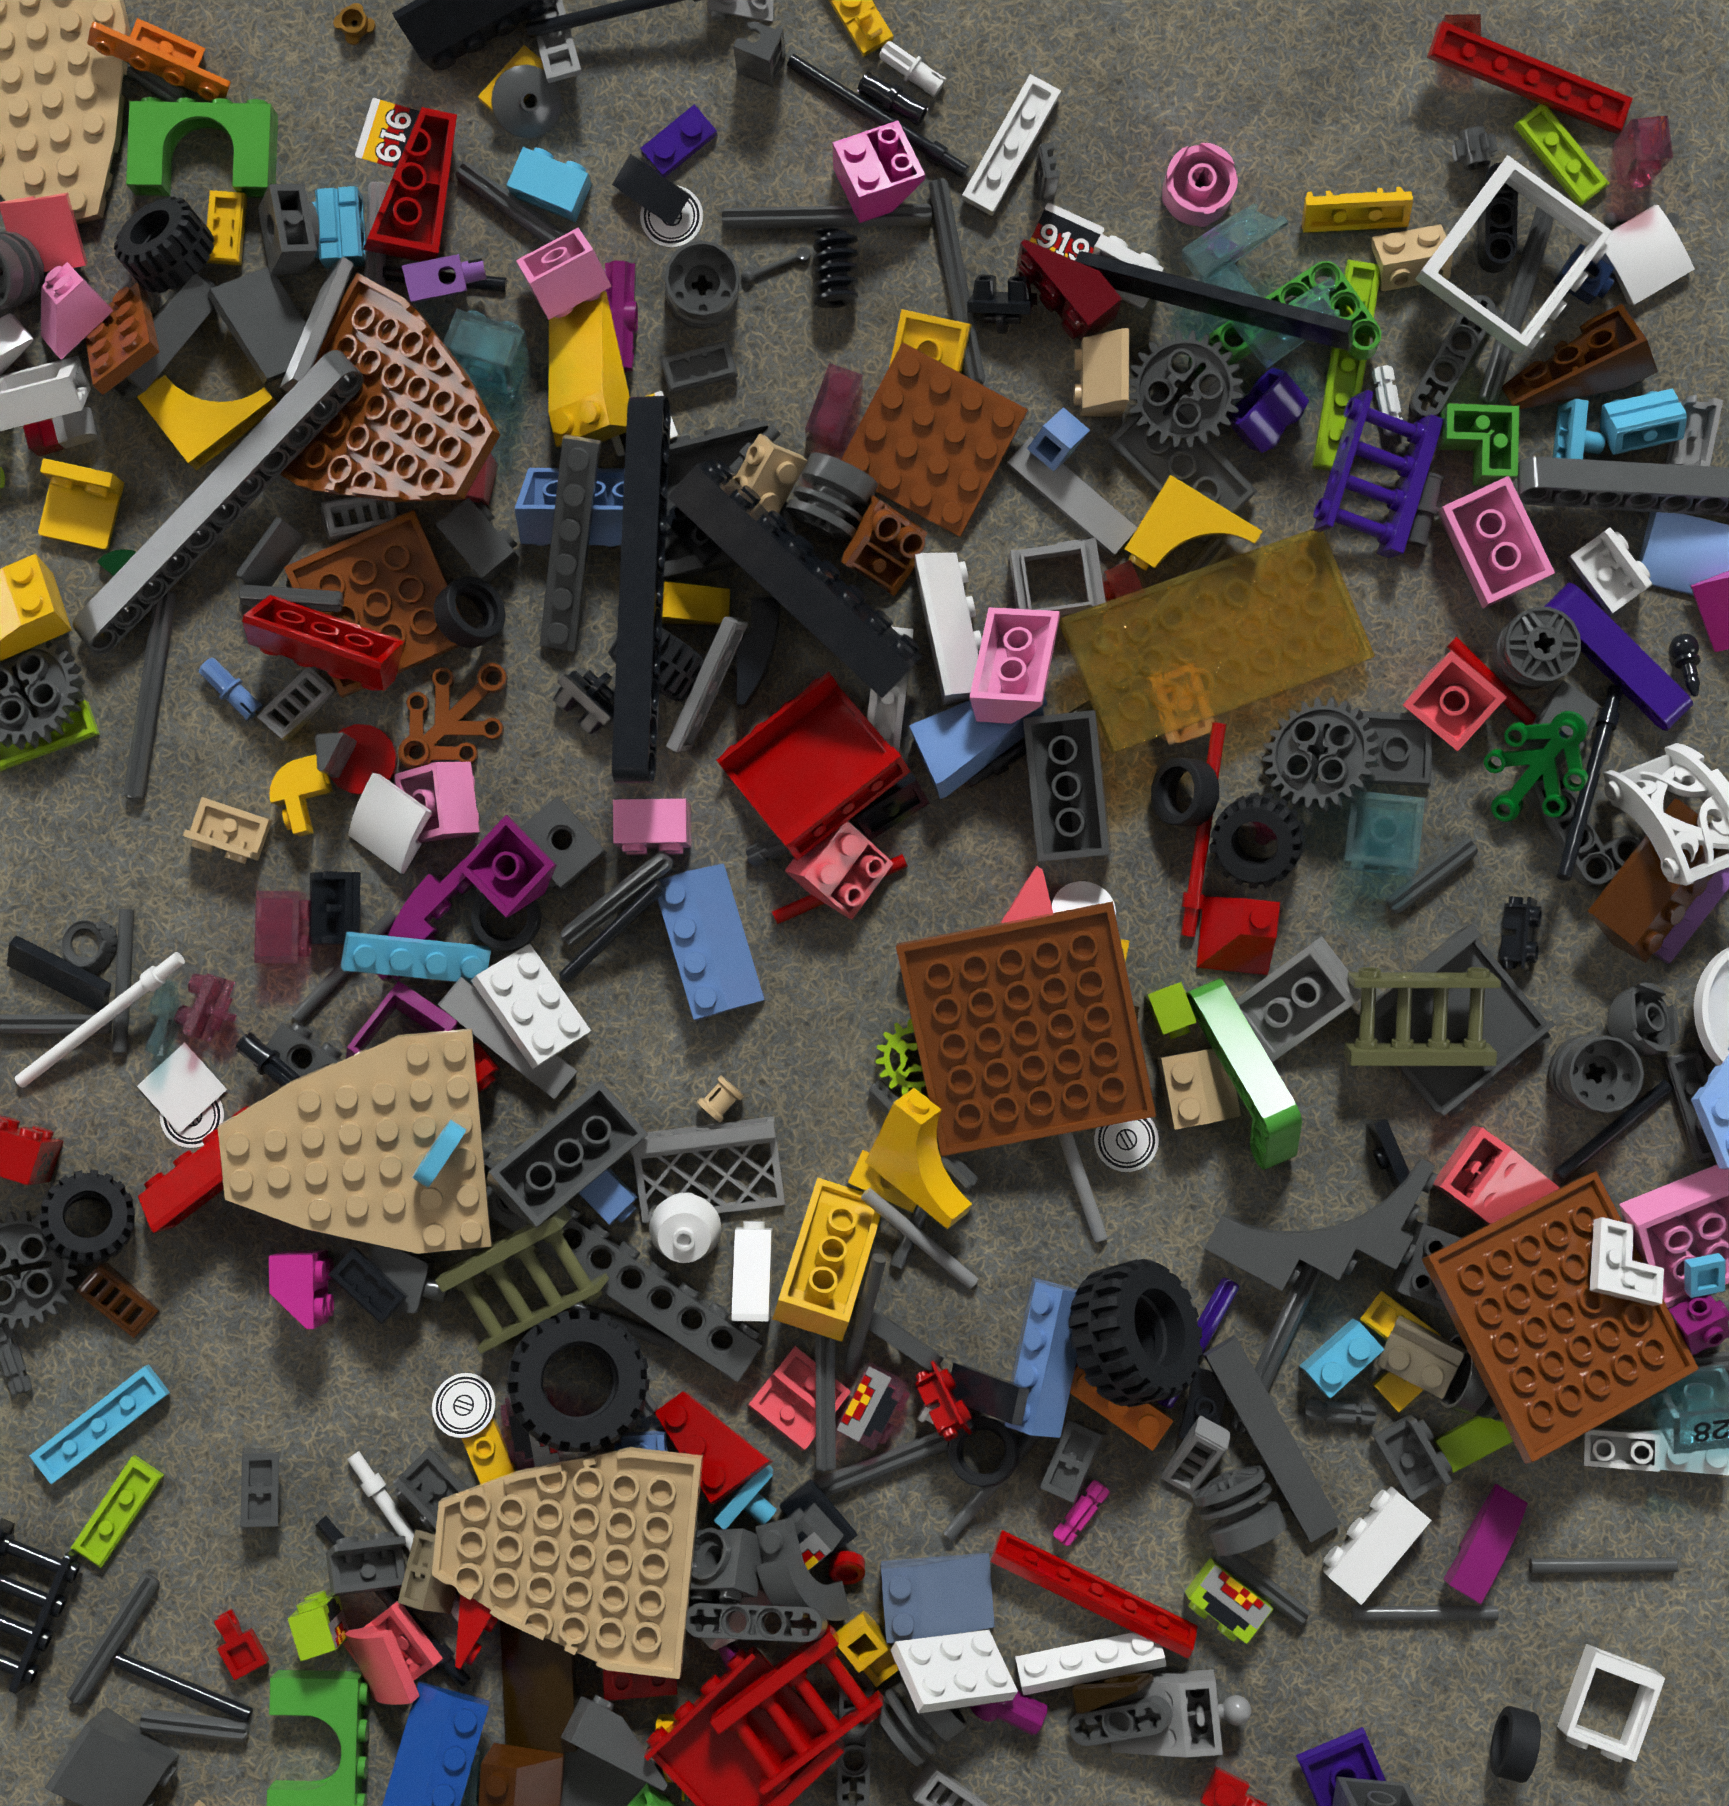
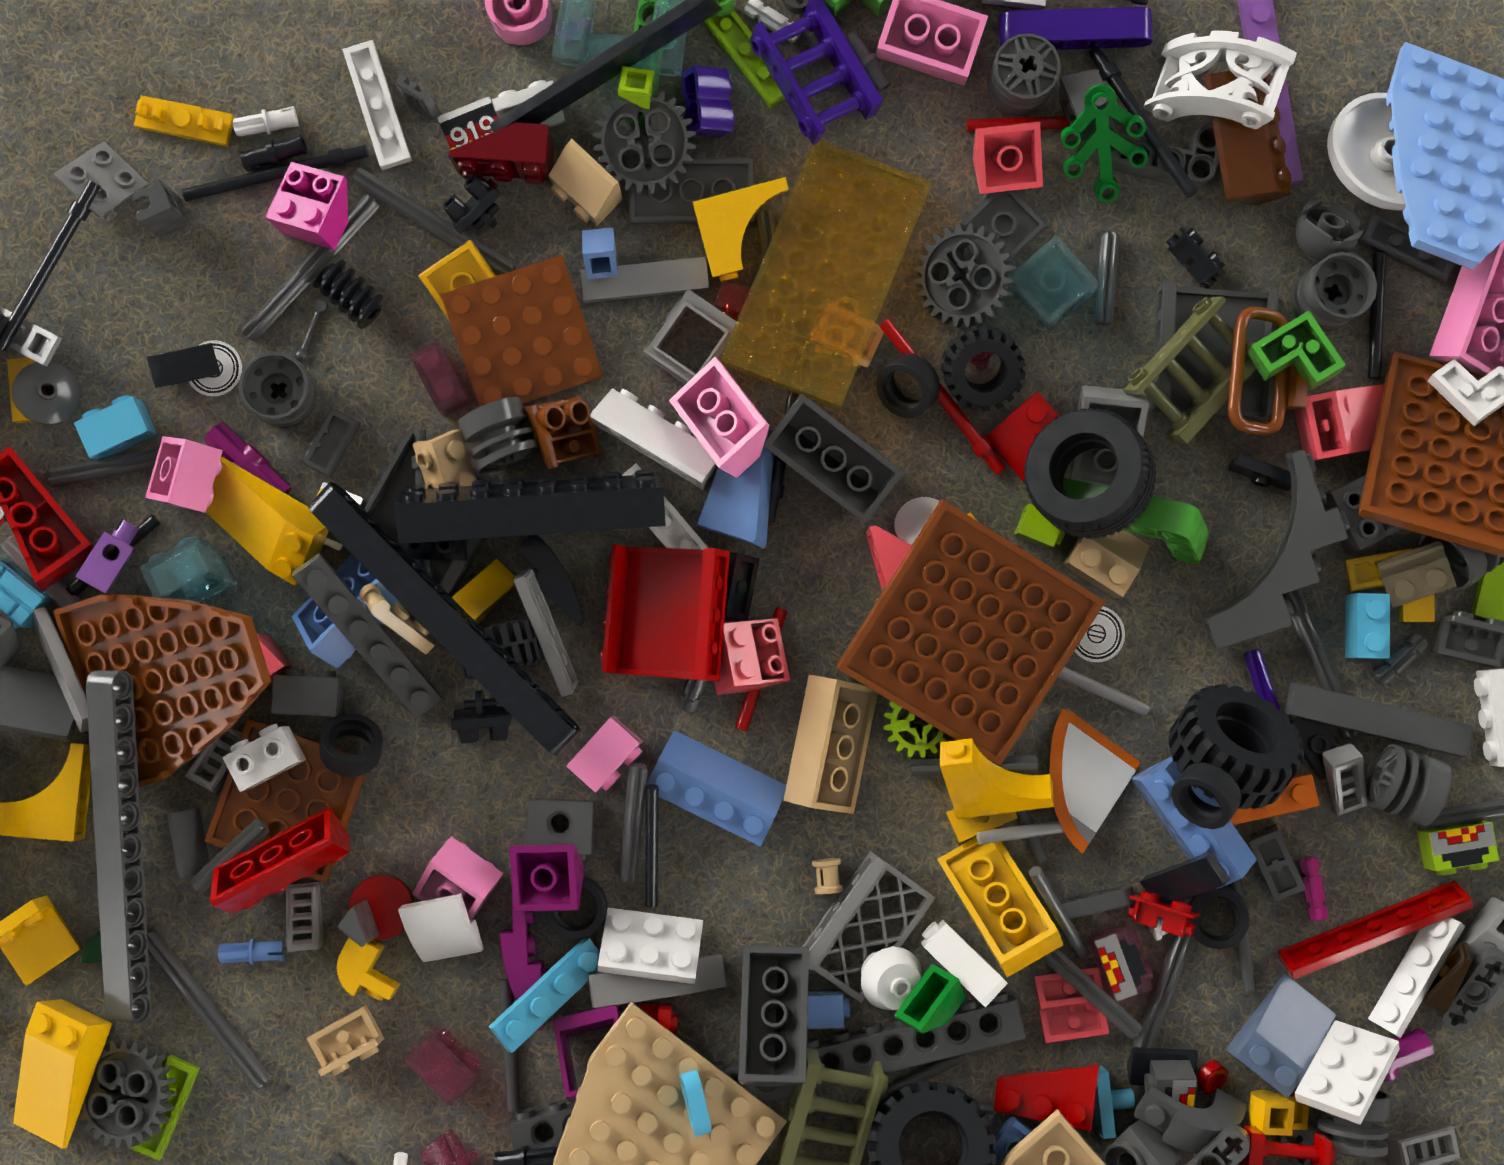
camera: 55 degrees left, 0 degrees up
black hinge [309,871,361,945] -> none
dark orange plant [398,663,508,770] -> none
dark purple plate [640,104,717,177] -> none
none -> white brick [222,723,306,792]
none -> tan plate [360,584,435,655]
none -> lime slope [618,66,654,110]
none -> tan slope [783,674,878,814]
none -> green slope [894,964,966,1034]
none -> black tyre [1024,408,1156,539]
none -> white sticker [1049,709,1141,854]
none -> black tyre [1171,763,1242,829]
none -> dark orange bar [1228,307,1307,436]
none -> bright green brick [1247,311,1346,390]

